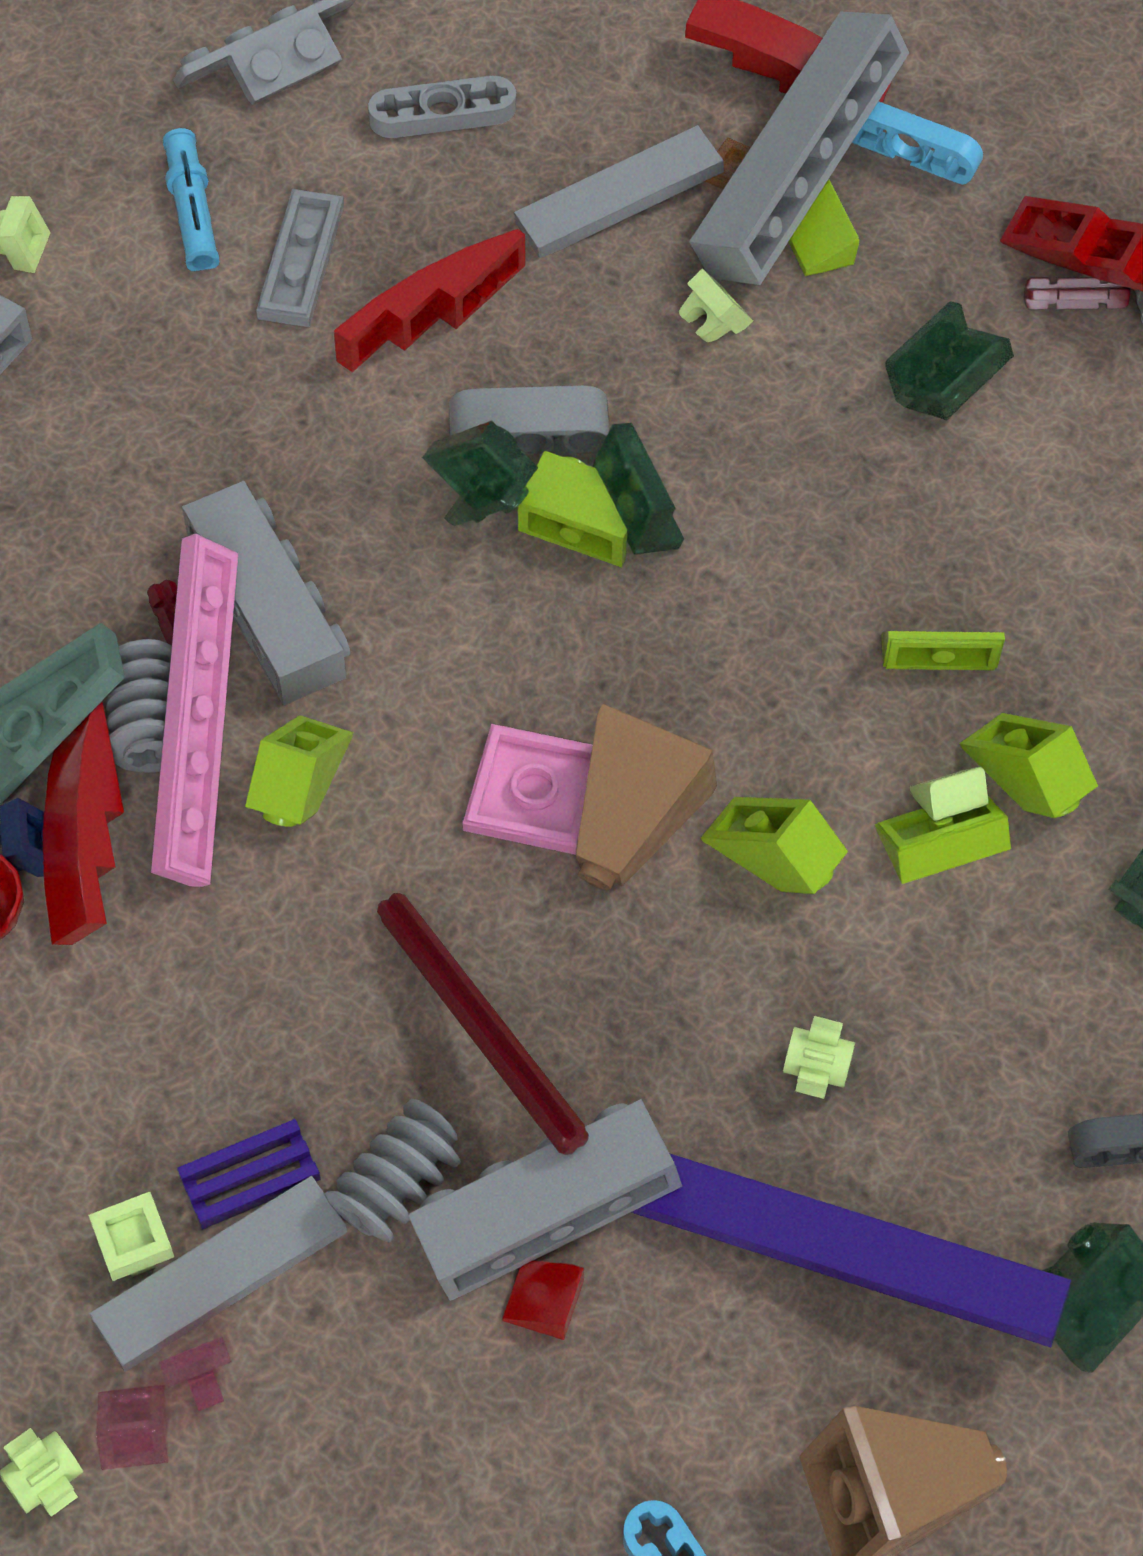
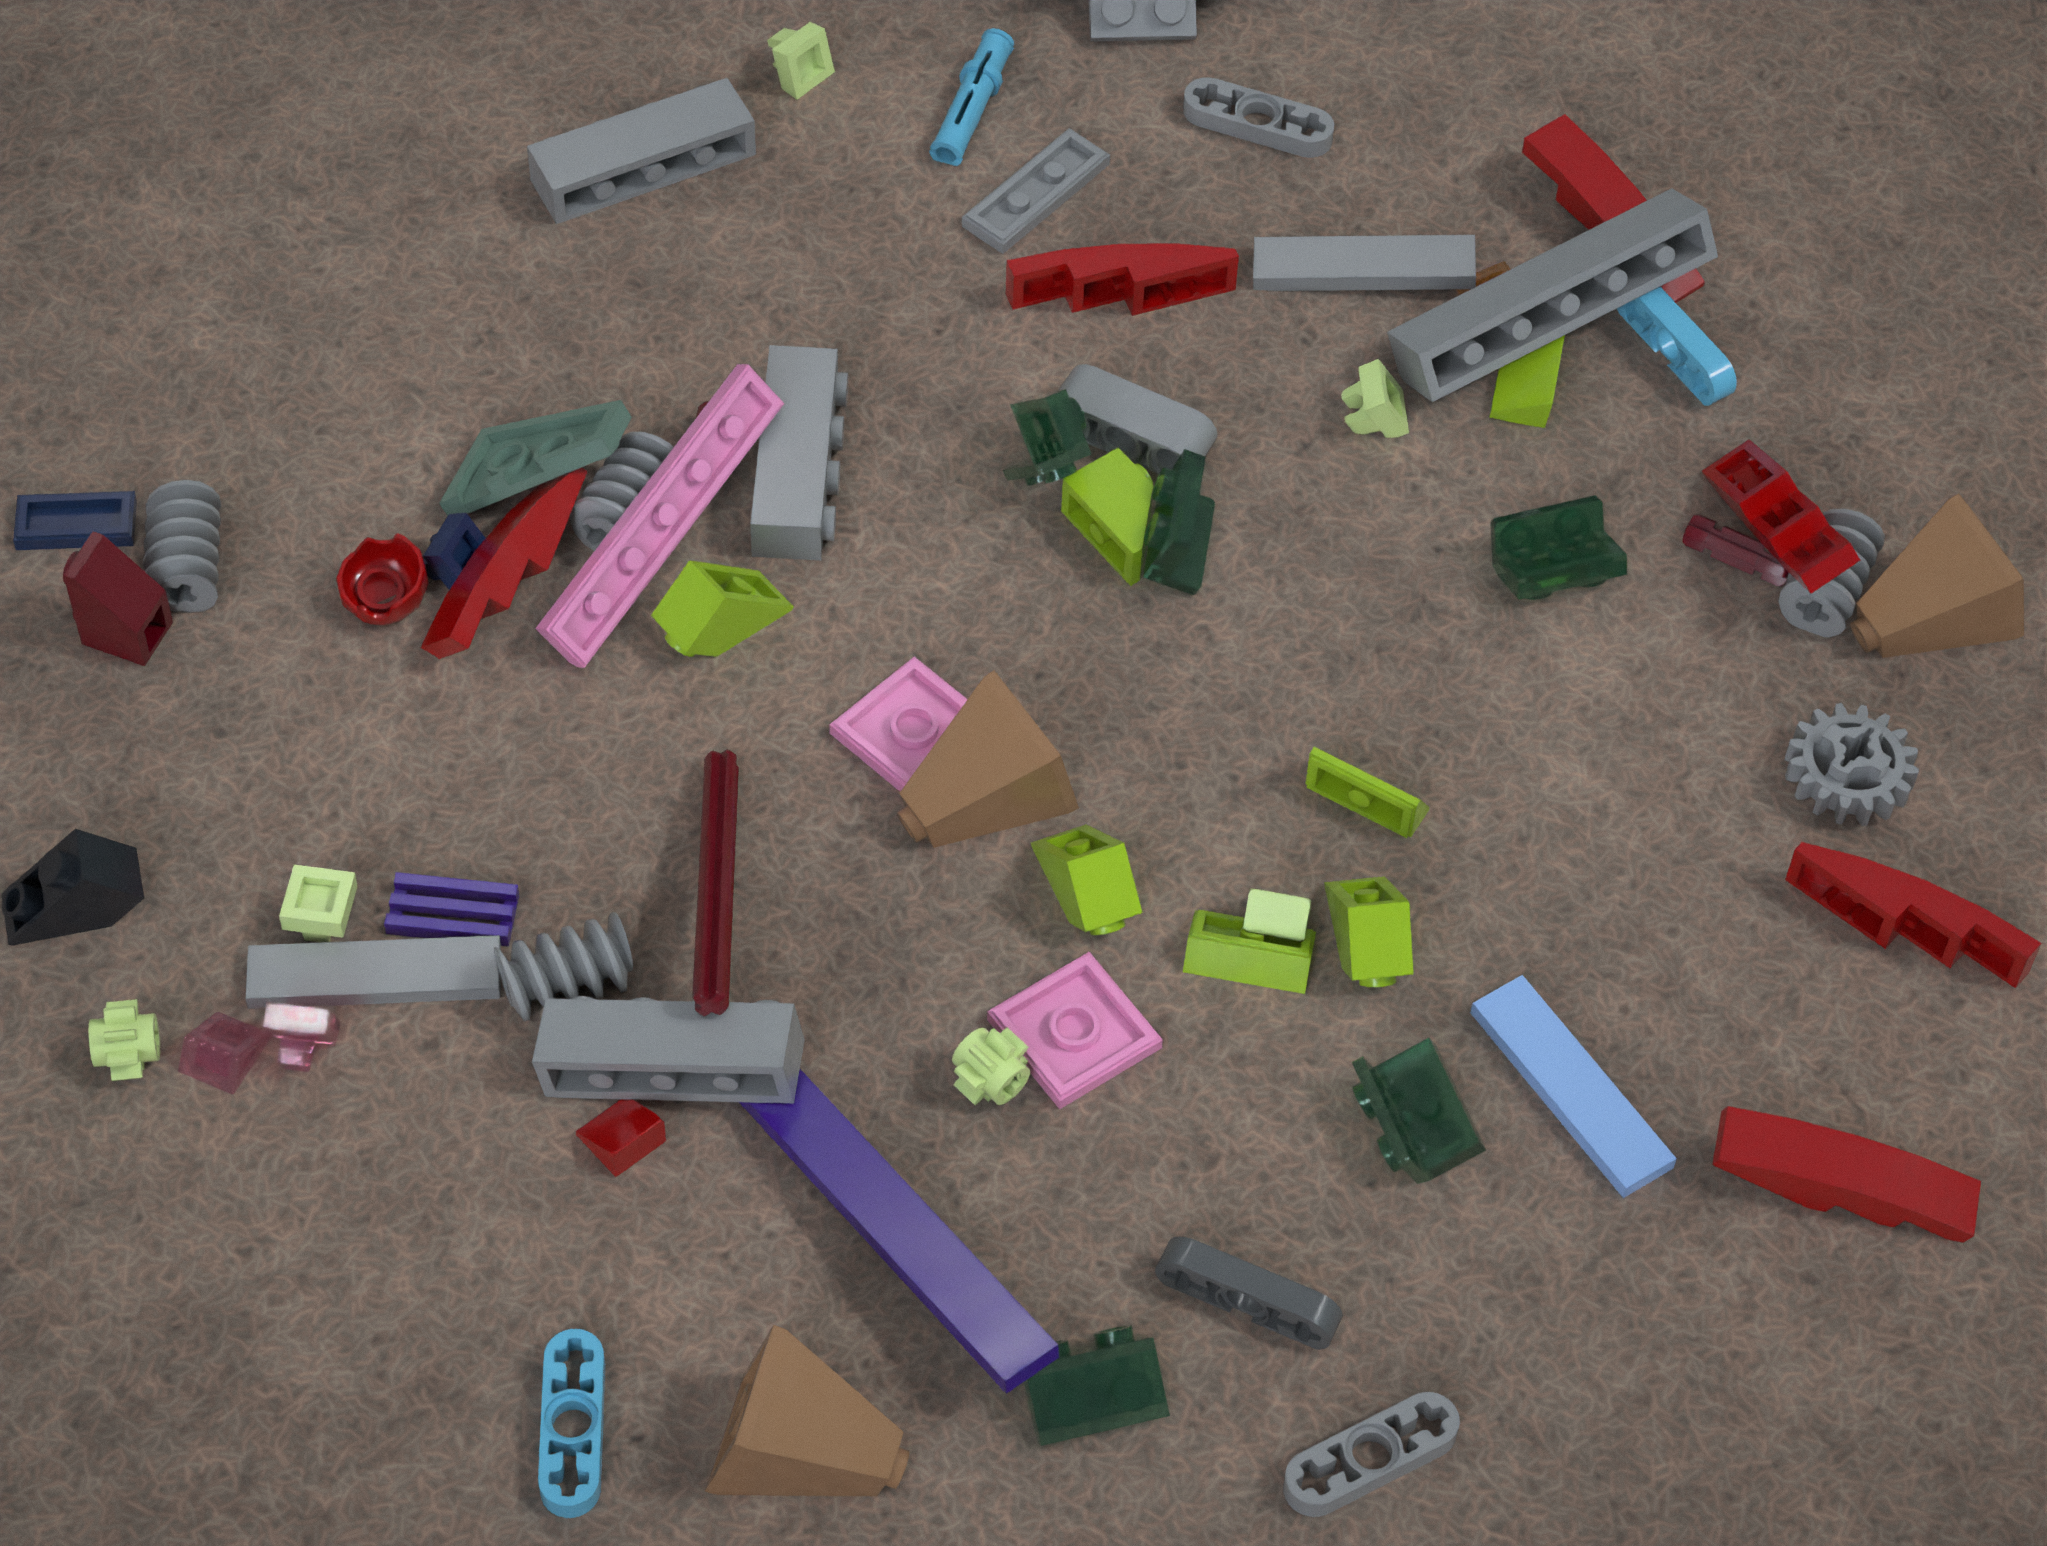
camera: 30 degrees right, 5 degrees down
none -> bright pink tile [987,952,1163,1109]

